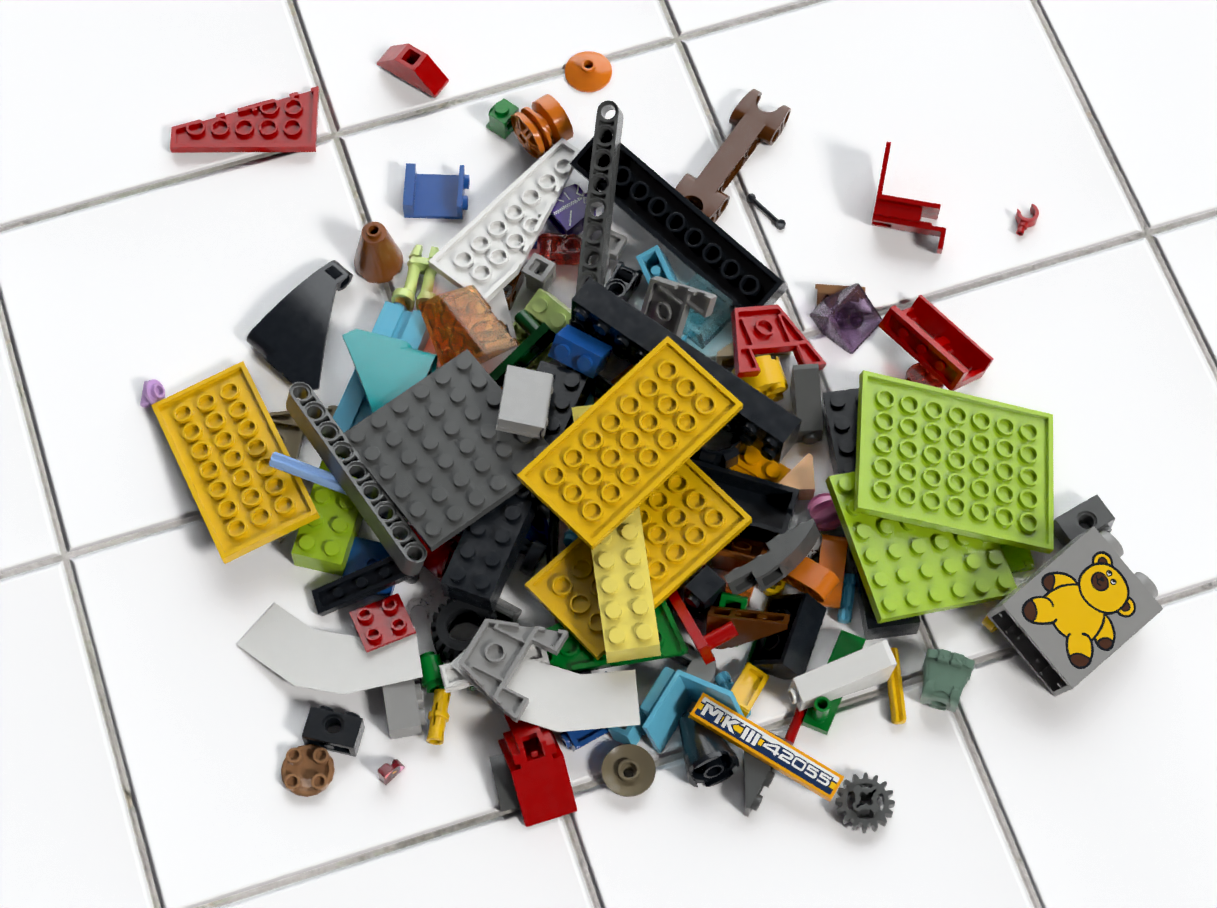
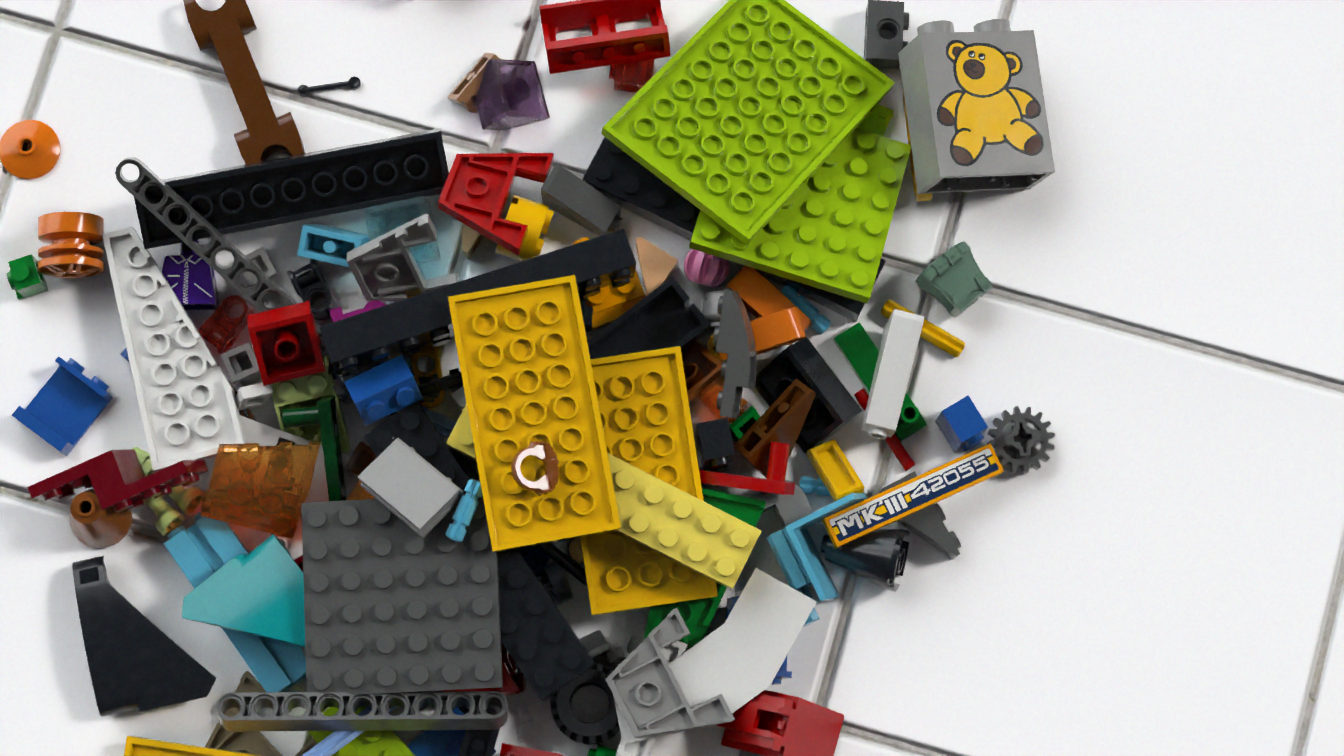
camera: 60 degrees left, 15 degrees up
dark tan dish [601,744,656,797] -> none
none -> dark red bracket [27,449,208,513]
none -> white tile [236,383,273,410]
none -> red brick [248,301,325,386]
none -> medium azure axle [446,479,482,542]
none -> dark orange piece [511,441,560,496]
none -> blue brick [935,395,988,453]

